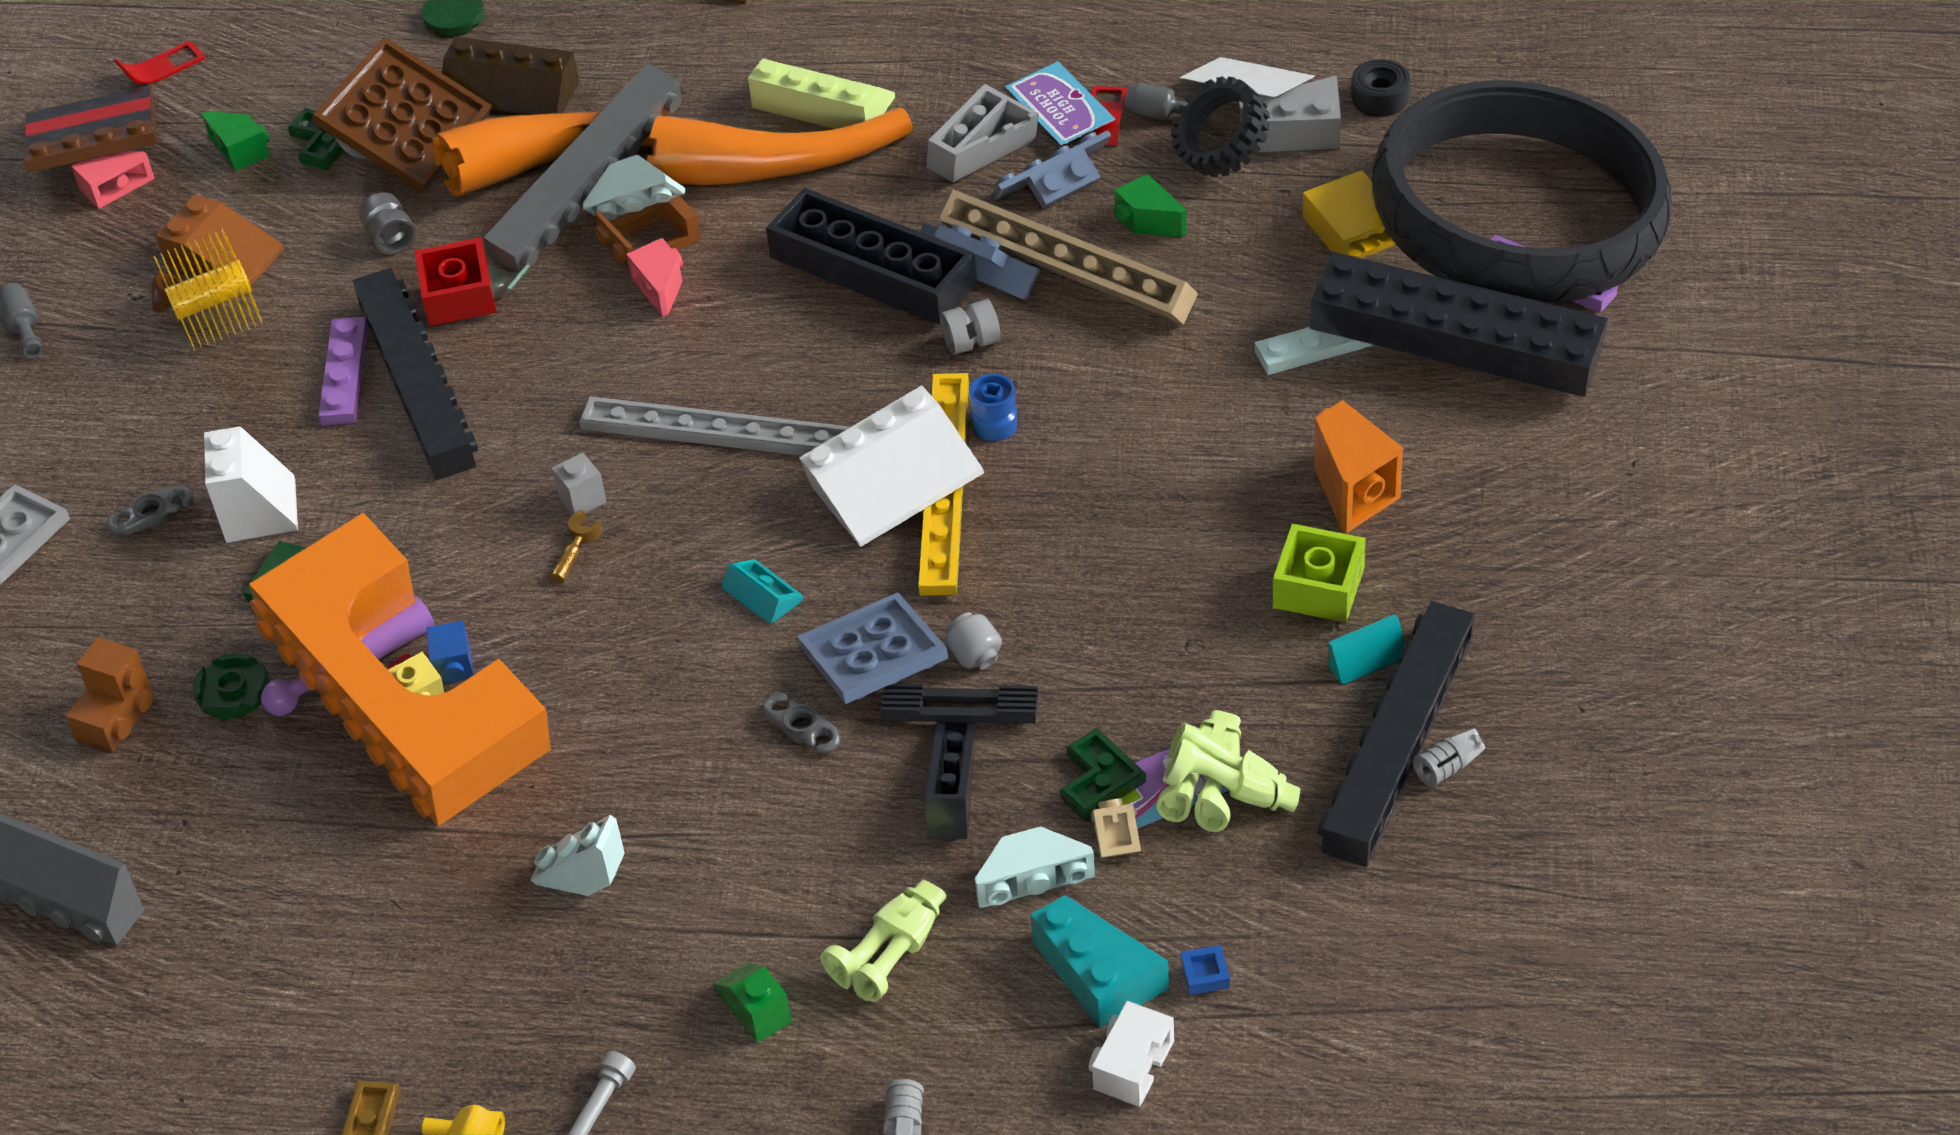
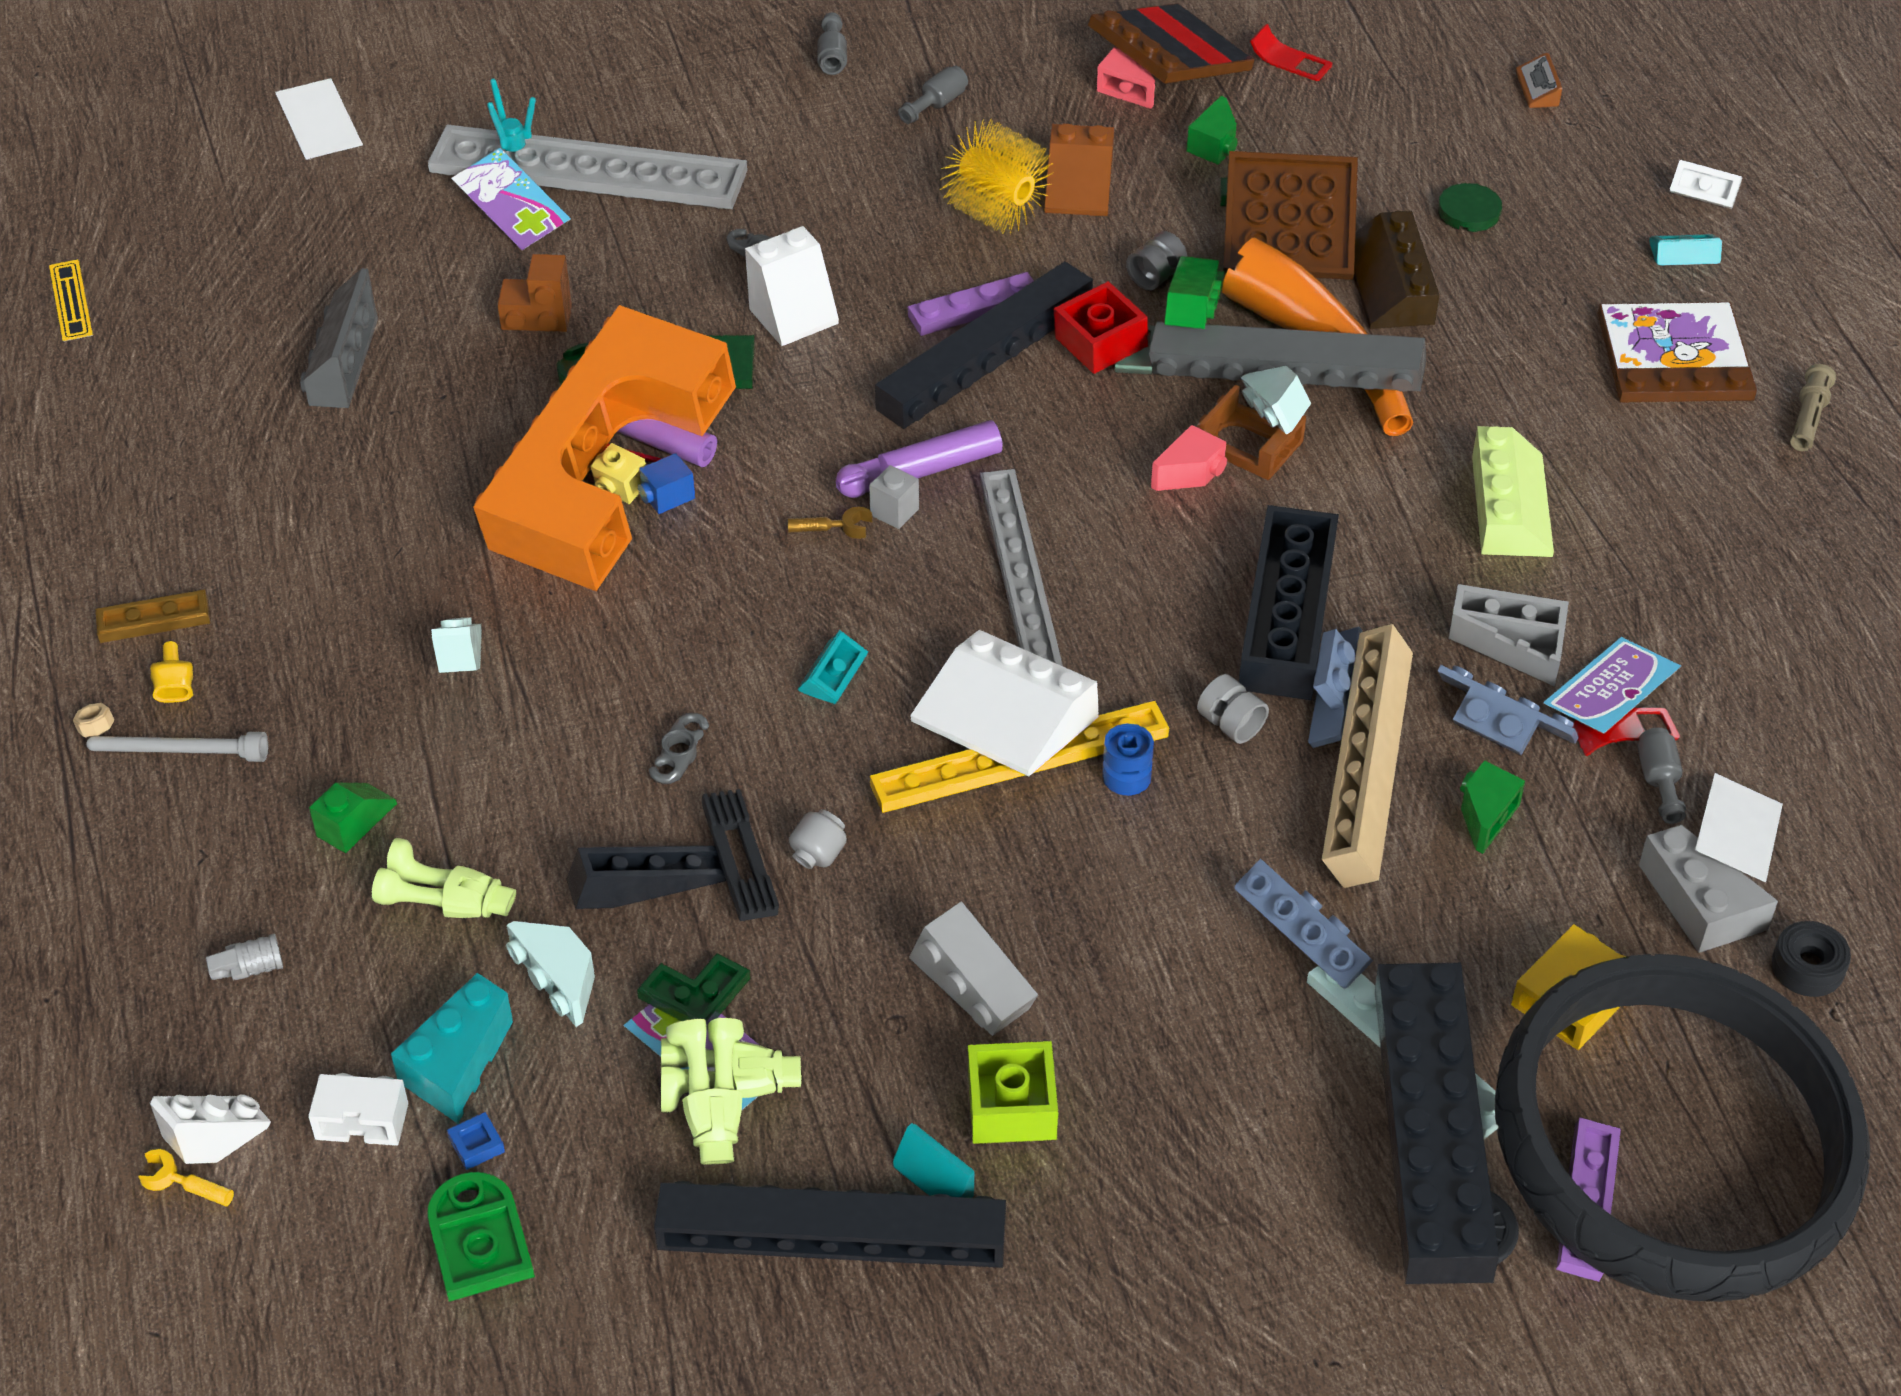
camera: 65 degrees right, 0 degrees up
orange brick [647,107,913,186] -> none
sand blue plate [797,592,948,704] -> none
tan bracket [1091,799,1141,859] -> none
black tyre [1171,76,1270,177] -> none
orange slope [1314,400,1403,534] -> none
light grey hinge [1413,728,1485,787] -> none
none -> green plate [428,1172,535,1302]
none -> medium lavender piece [836,420,1002,498]
none -> light grey wedge [909,901,1038,1036]
none -> green brick [1165,256,1224,329]
none -> sand blue bracket [1235,859,1373,989]

